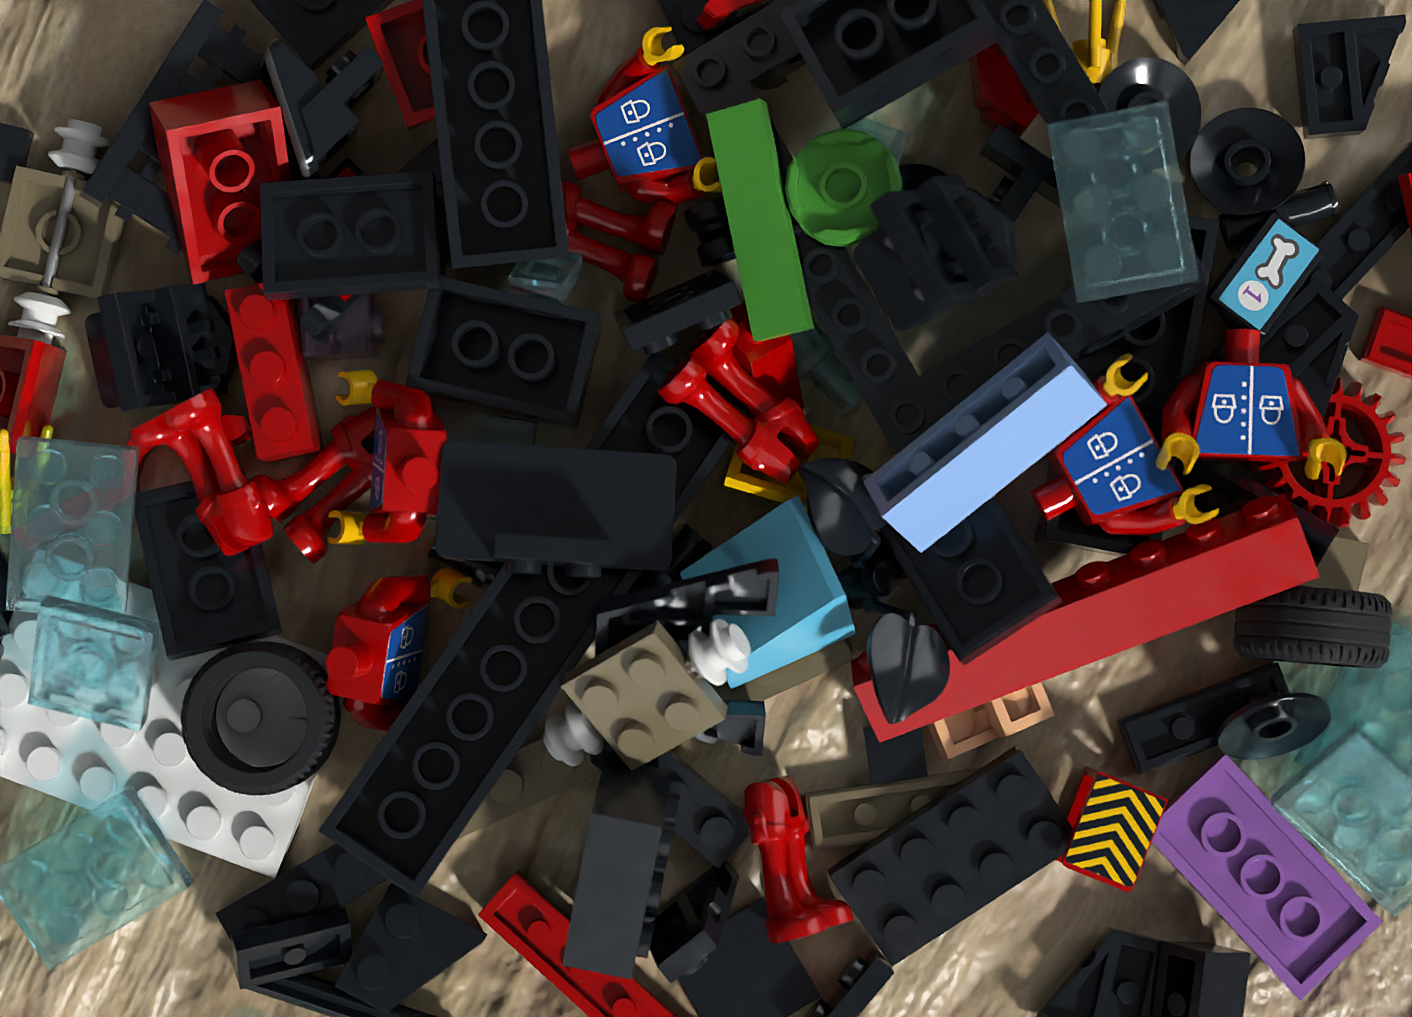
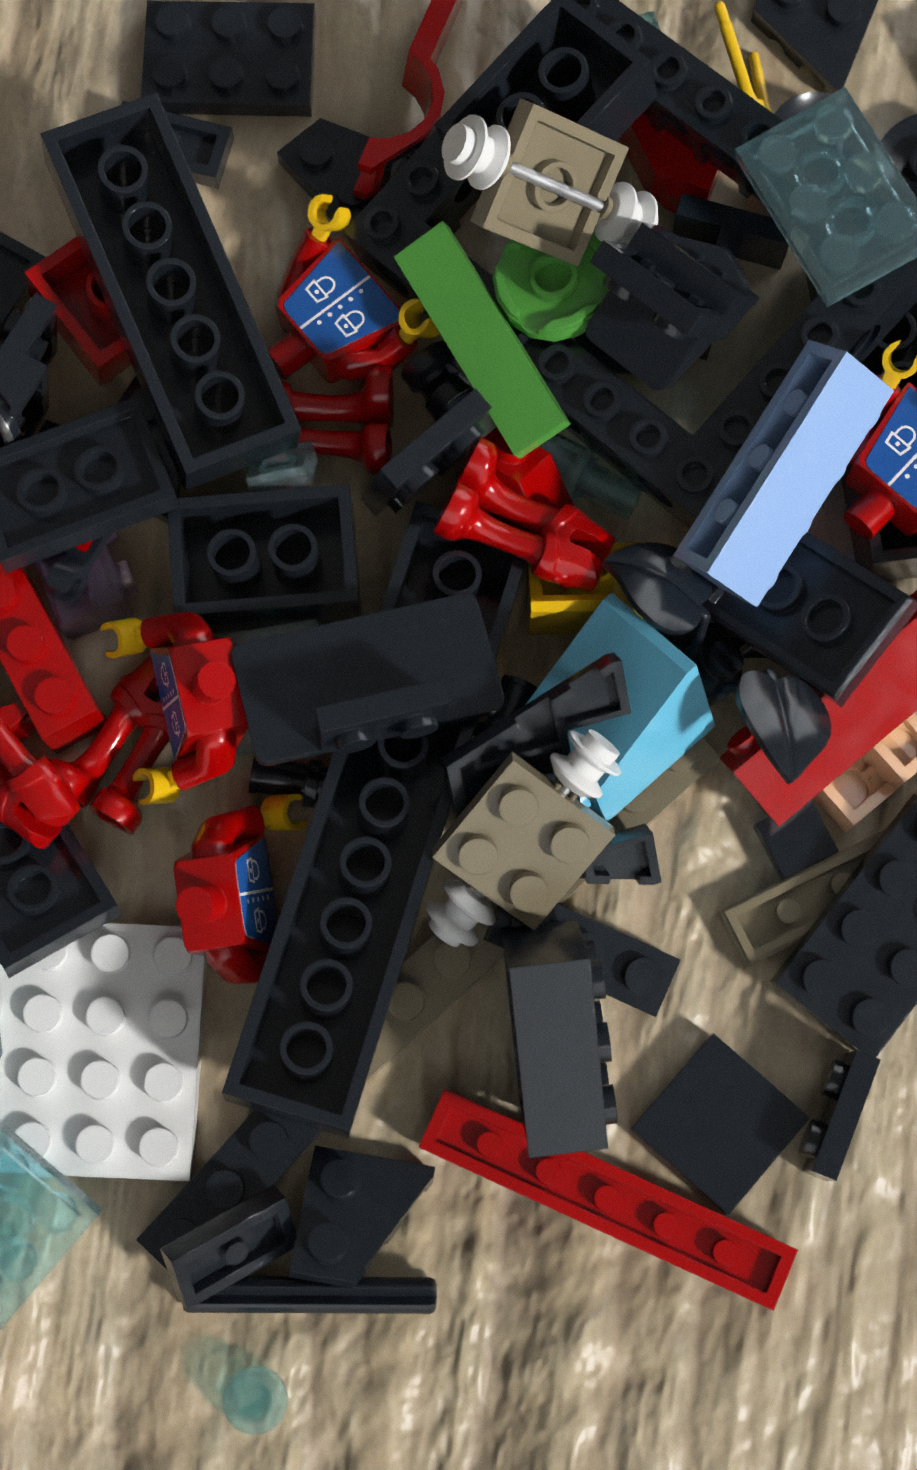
camera: 15 degrees left, 10 degrees down
black tyre [181,641,341,796] -> none
black wing [650,860,739,983] -> none
red piece [743,775,854,944] -> none
none -> dark tan plate [442,98,658,266]

